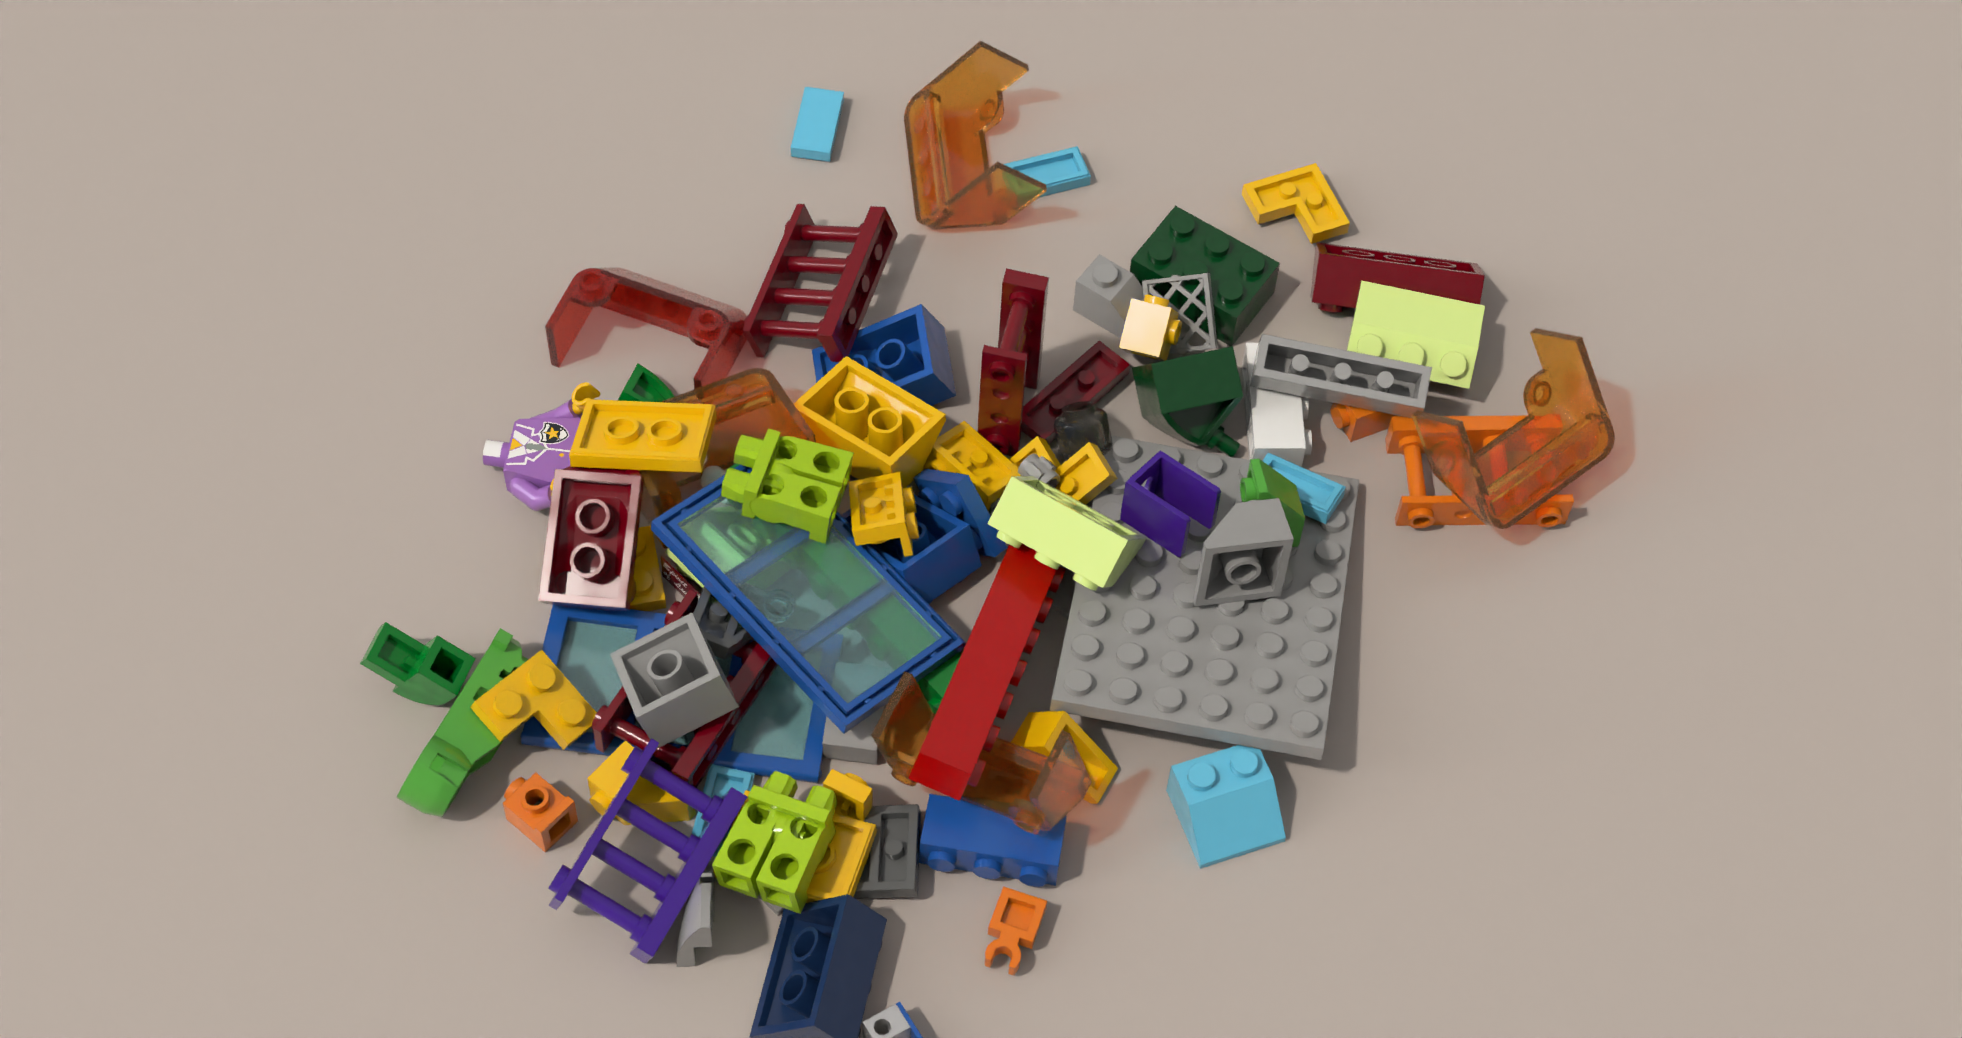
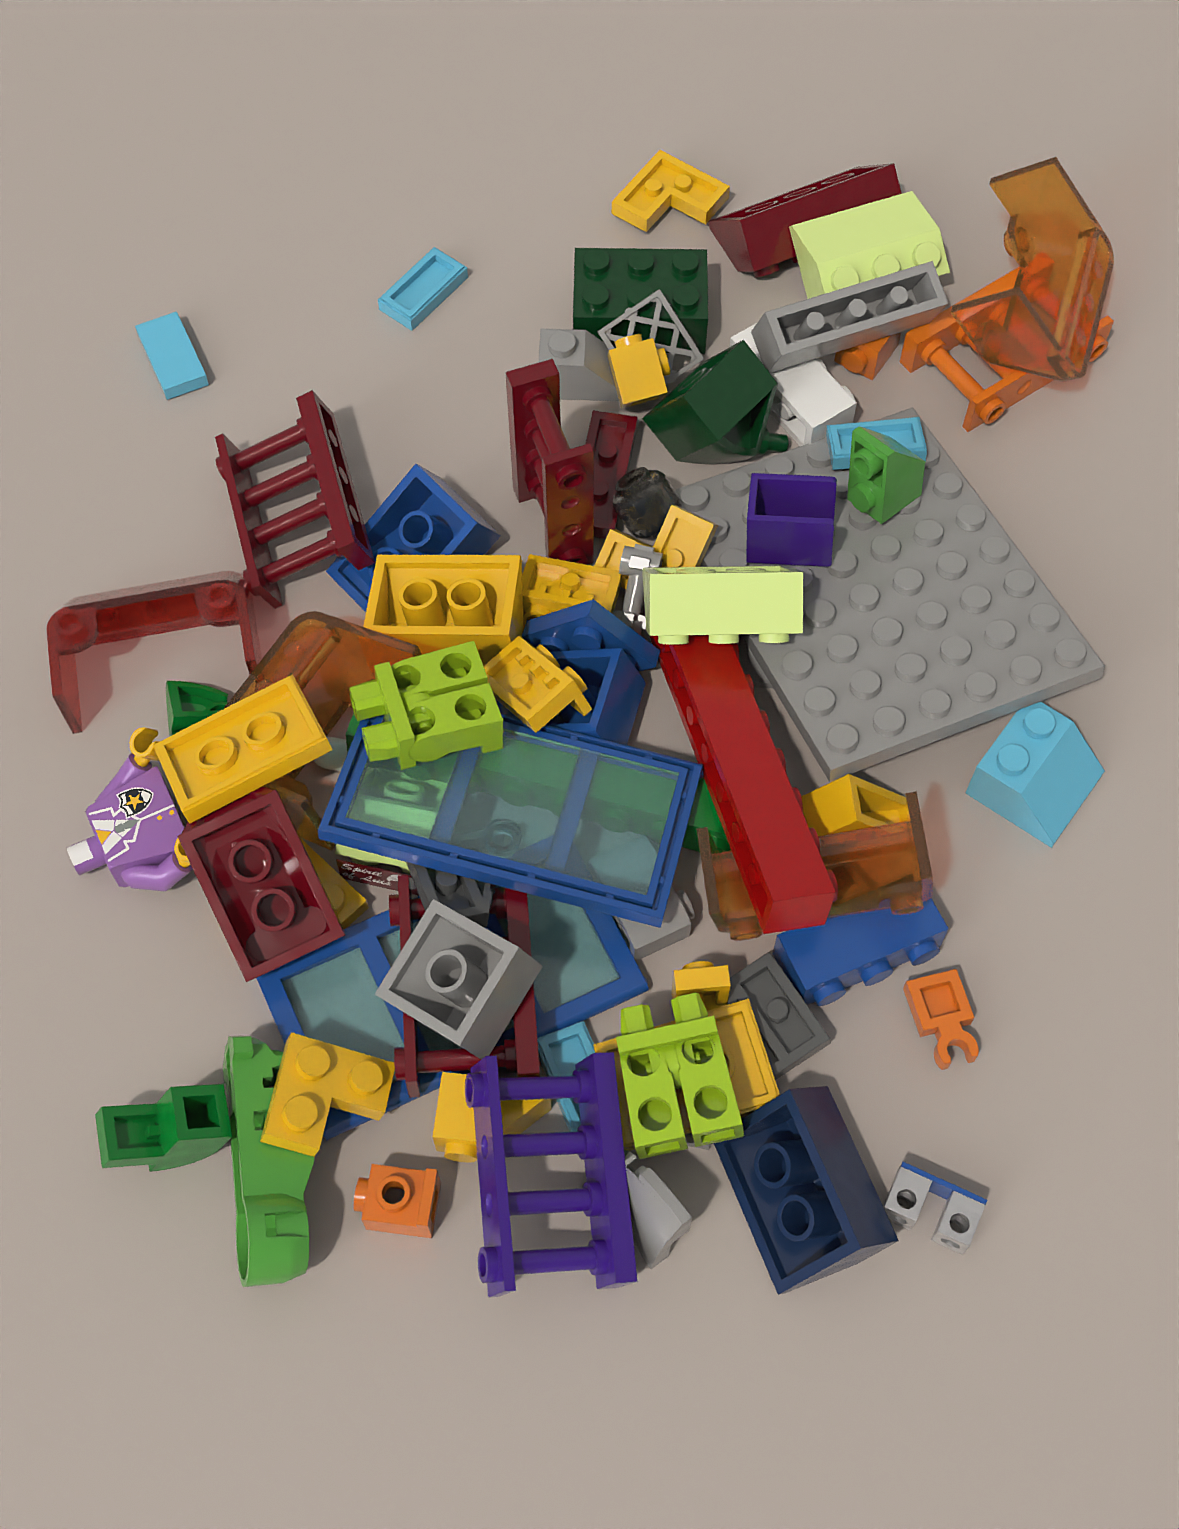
camera: 30 degrees left, 5 degrees up
clear orange windscreen [904,41,1047,230] -> none
light grey slope [1193,498,1294,607] -> none

